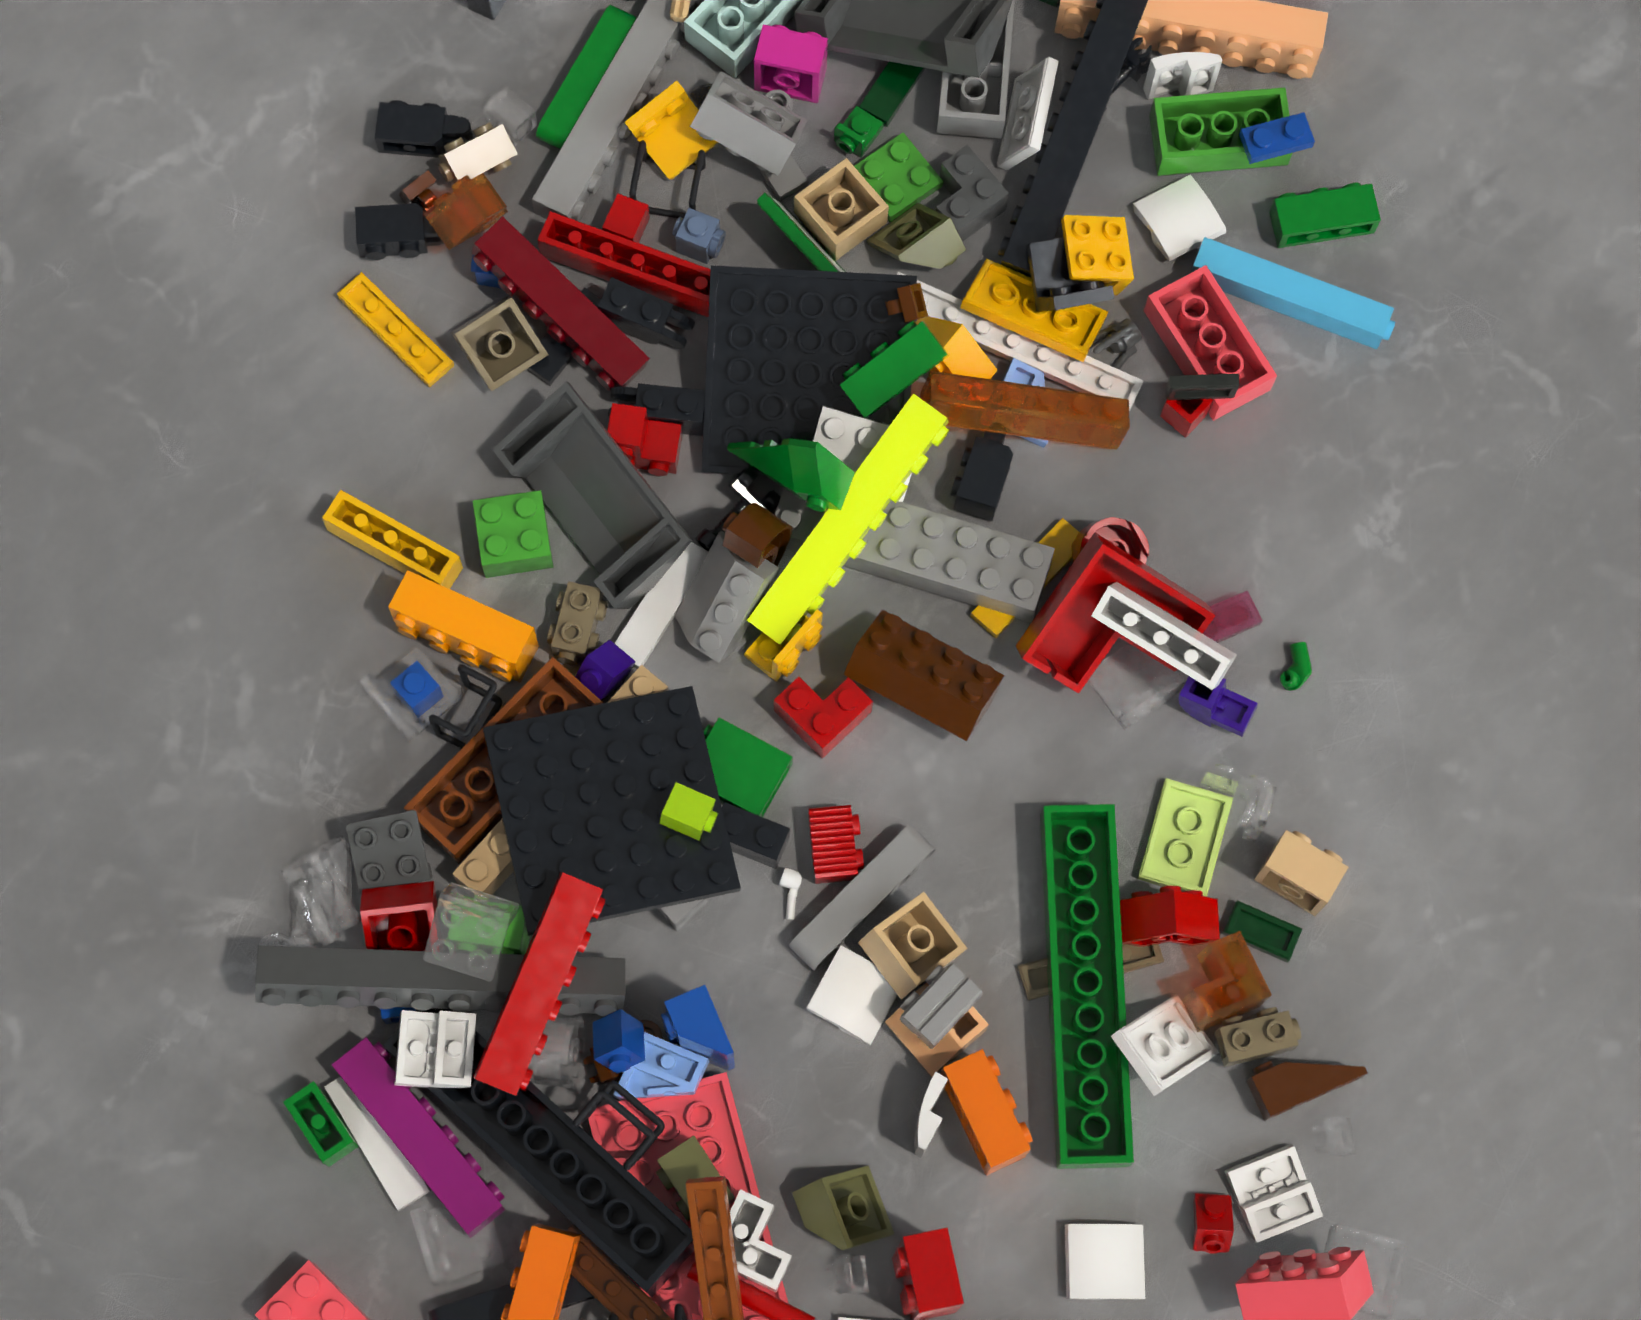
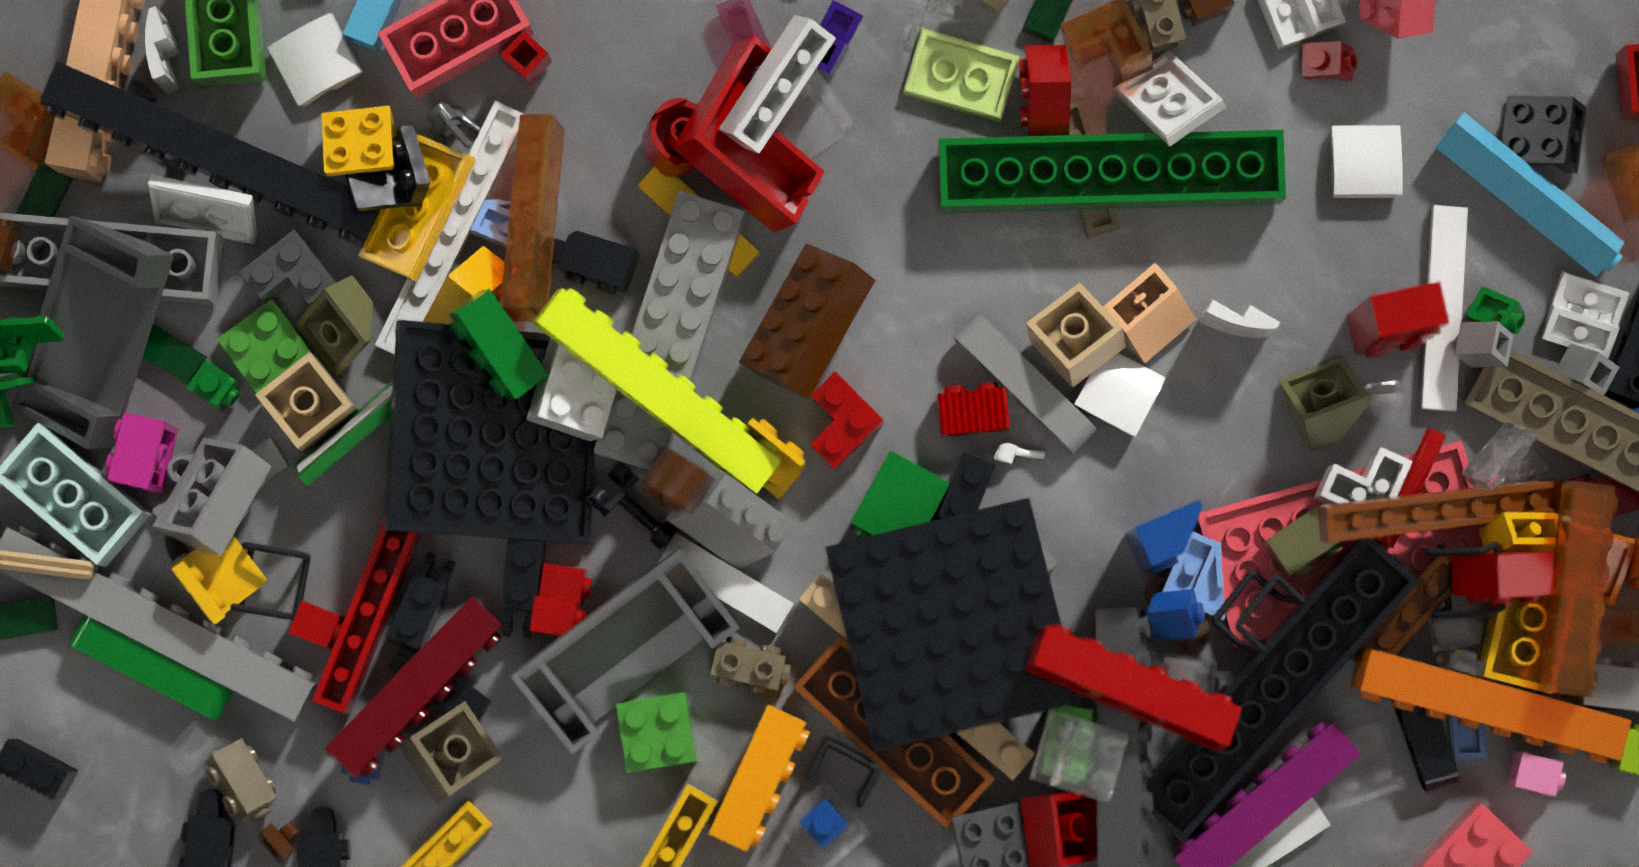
camera: 85 degrees left, 10 degrees up
white slope [394,1010,476,1088] -> none
clear orange brick [426,173,508,250] -> none
dark purple brick [575,640,636,700] -> none
lime brick [659,782,718,841] -> none
sand blue brick [672,208,726,264] -> none
green wedge [727,438,855,512] -> none
reddish brown tile [885,283,928,322] -> none
light grey brick [900,963,983,1049] -> none
orange brick [940,1049,1033,1176] -> none
pearl dark grey tile [1165,374,1239,400] -> none

